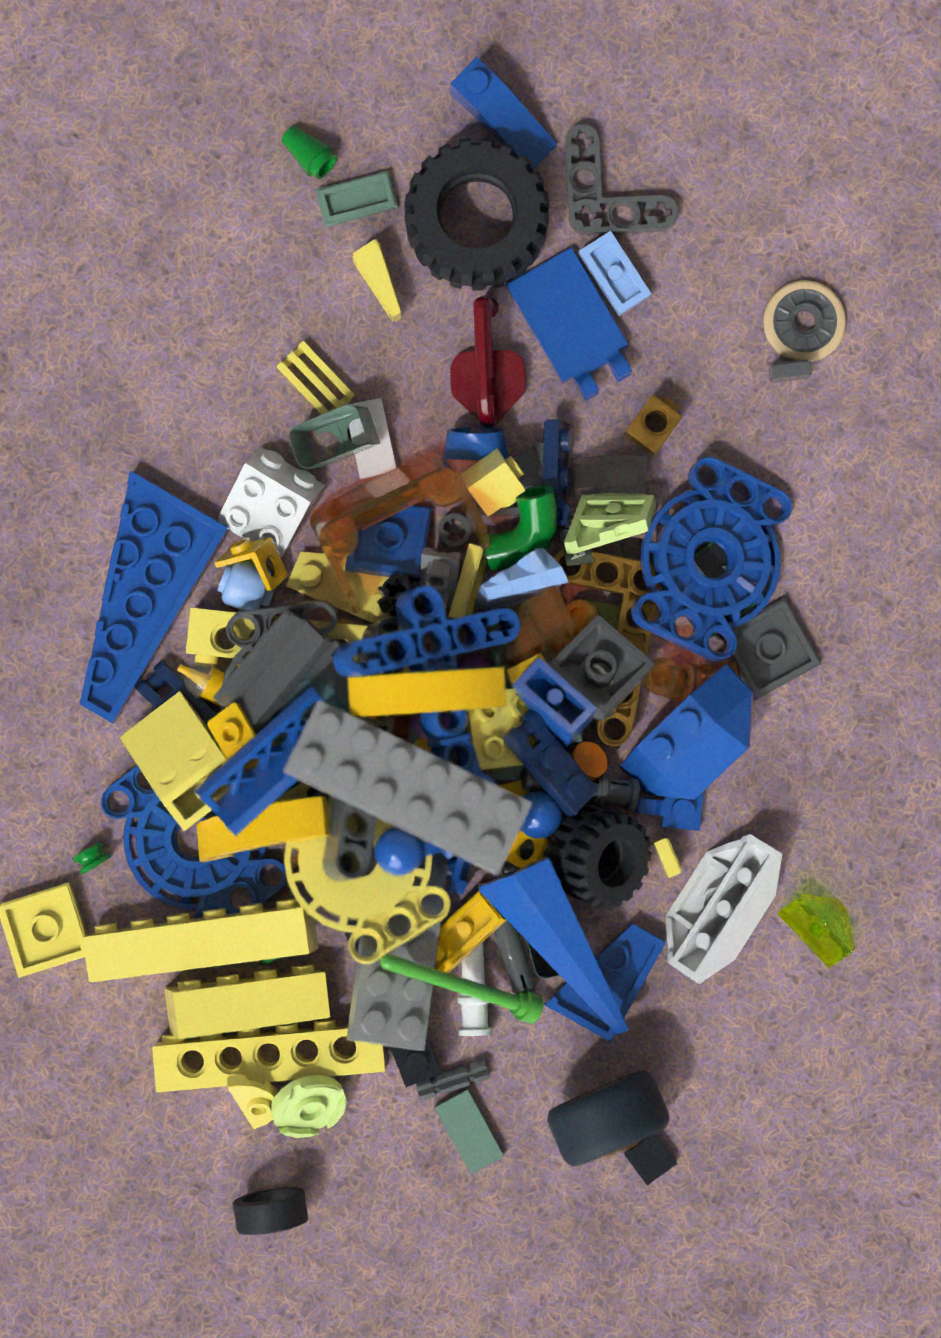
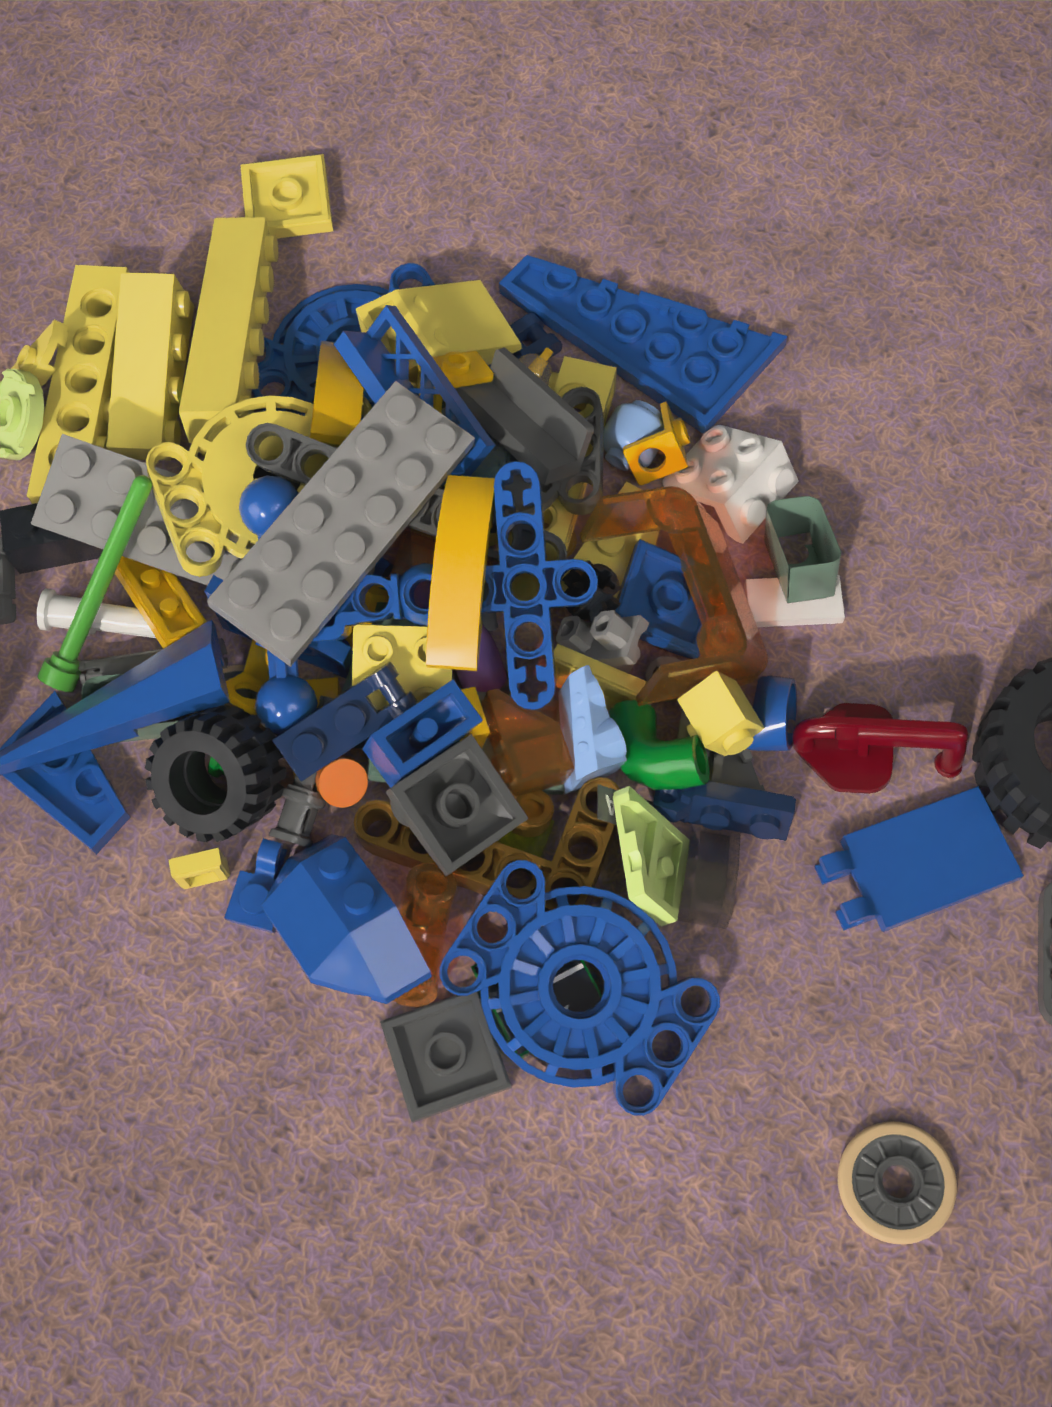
camera: 100 degrees right, 20 degrees down
green bush [72,841,111,875] -> none
light yellow tile [276,341,356,415] -> none
light yellow slope [352,238,401,322] -> none
light blue plate [578,231,651,316] -> none
pearl gold brick [623,394,683,457] -> none
white wedge [666,834,782,984] -> none
dark grey tile [769,360,812,383] -> none
clear neon green slope [777,893,855,968] -> none

